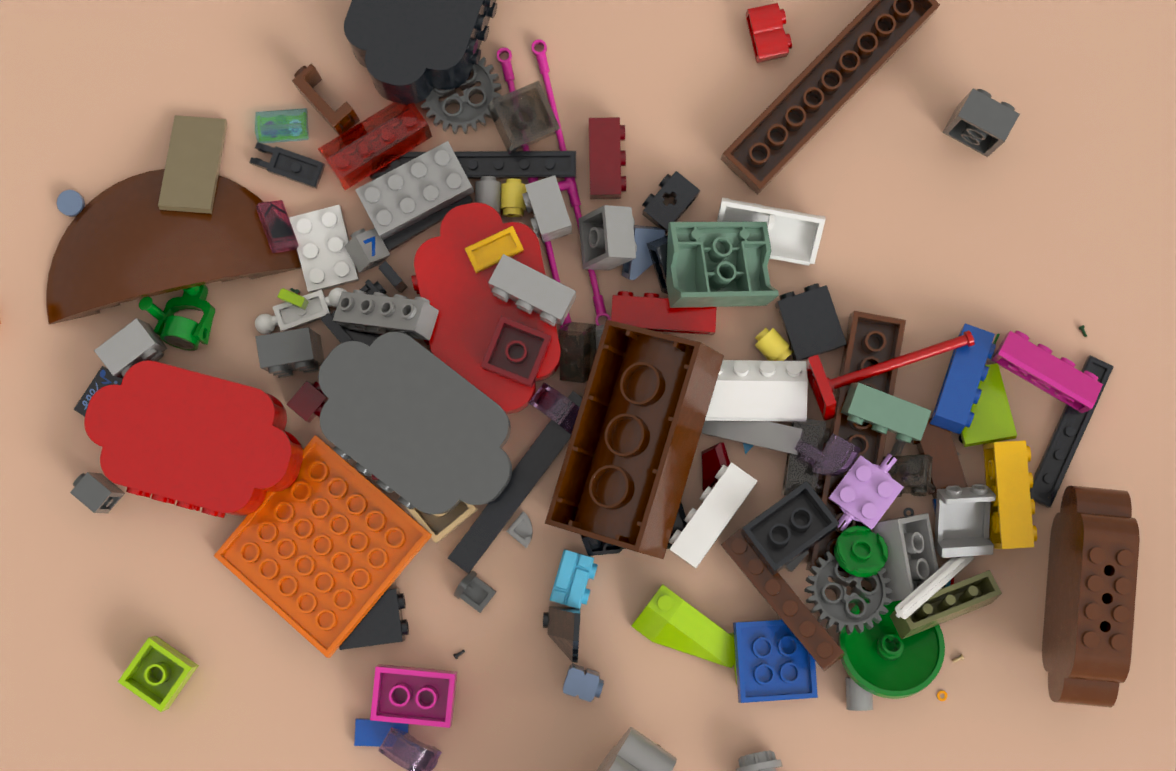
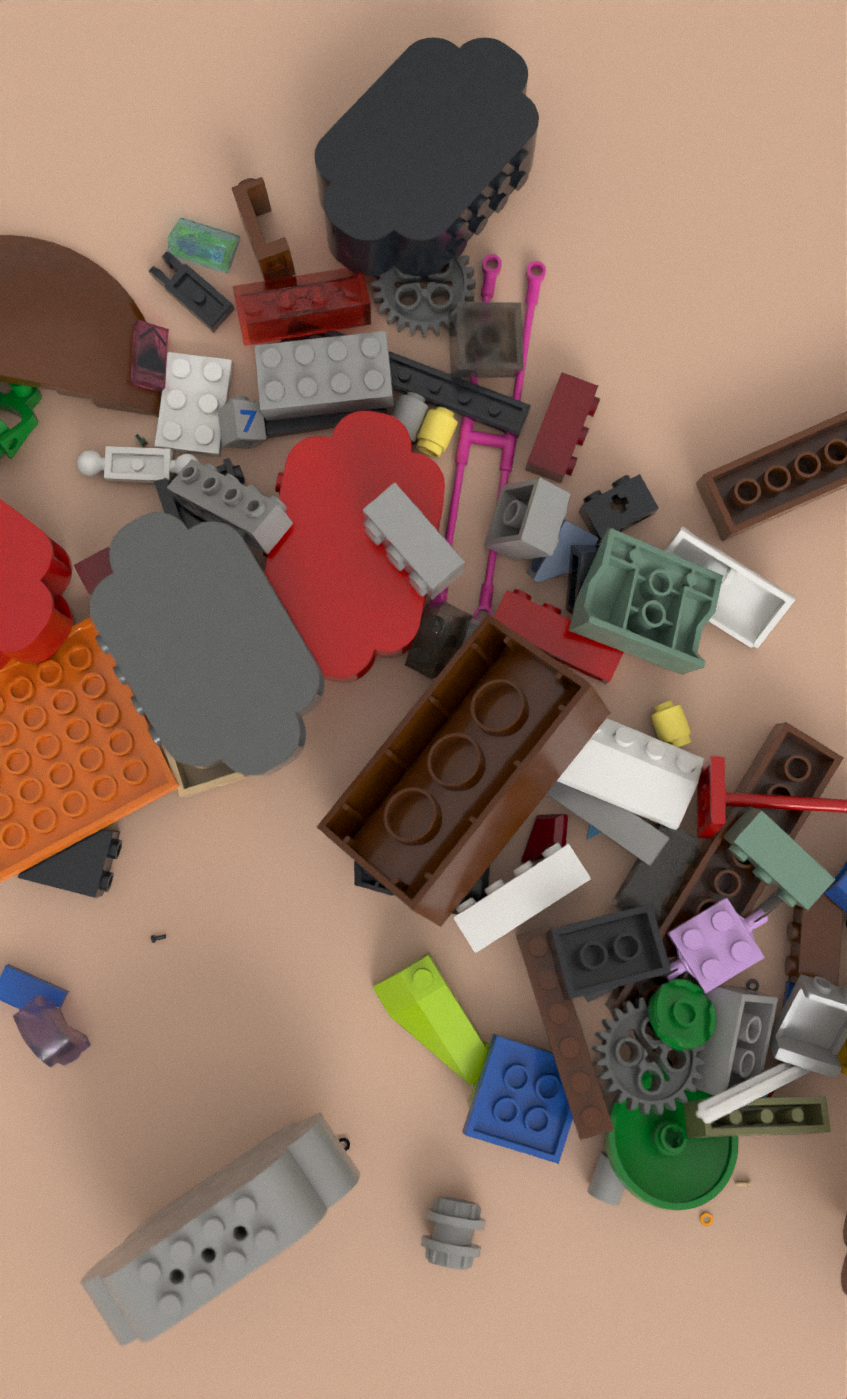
camera: 20 degrees right, 0 degrees up
dark tan tile [158,115,227,214] -> none
dark grey brick [255,327,324,378] -> none
lime tile [277,288,309,310] -> none
dark pink brick [370,664,457,728] -> none
black tile [378,261,407,293] -> none
black tile [448,391,582,574] -> none
dark grey tile [454,571,496,613] -> none
yellow tile [465,226,524,273] -> none
dark red brick [481,316,552,388] -> none
light grey tile [506,511,533,548] -> none
light grey brick [522,175,572,243] -> none
brick [529,383,579,435] -> none
black wedge [543,606,581,663] -> none
medium azure brick [550,549,598,609] -> none
sand blue brick [563,663,604,702] -> none
red brick [746,3,792,63] -> none
black panel [775,283,847,361] -> none
clear purple brick [795,433,861,476] -> none
clear smoke bracket [882,454,936,497] -> none

